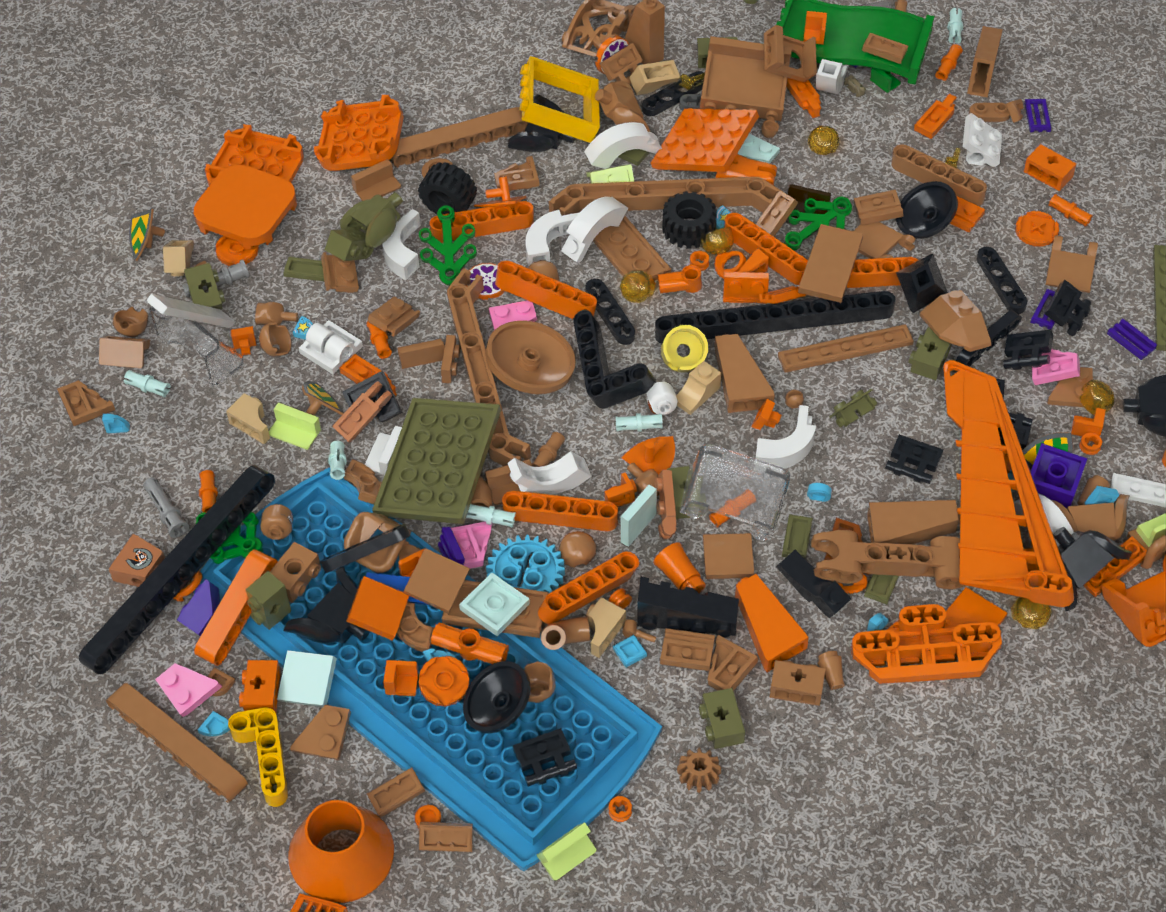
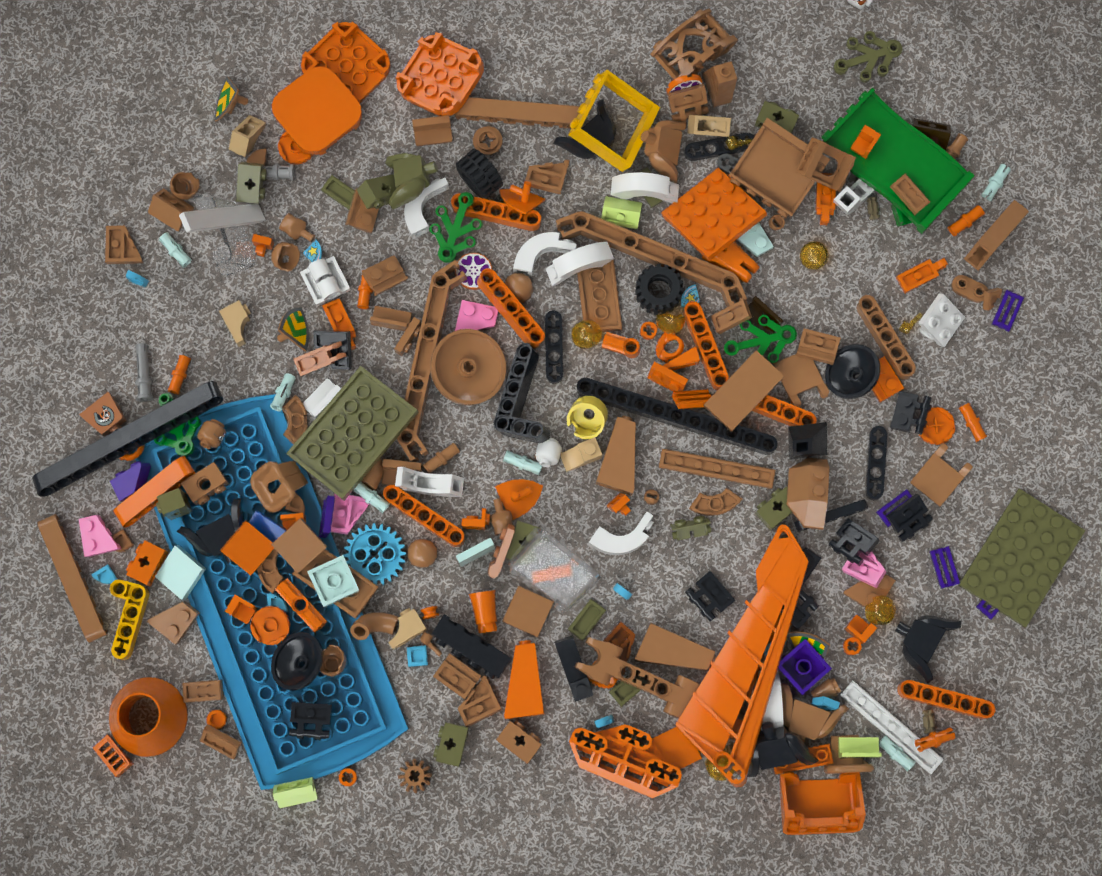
camera: 25 degrees right, 25 degrees up
yellowish green panel [269,403,321,450] -> none
black beam [320,524,410,573] -> none
orange beam [538,551,639,624] -> none
medium nougat cone [817,651,845,690] -> none
orange brick [1024,144,1077,191] -> none
none -> medium nougat tile [689,488,742,516]
none -> black plate [890,391,932,435]

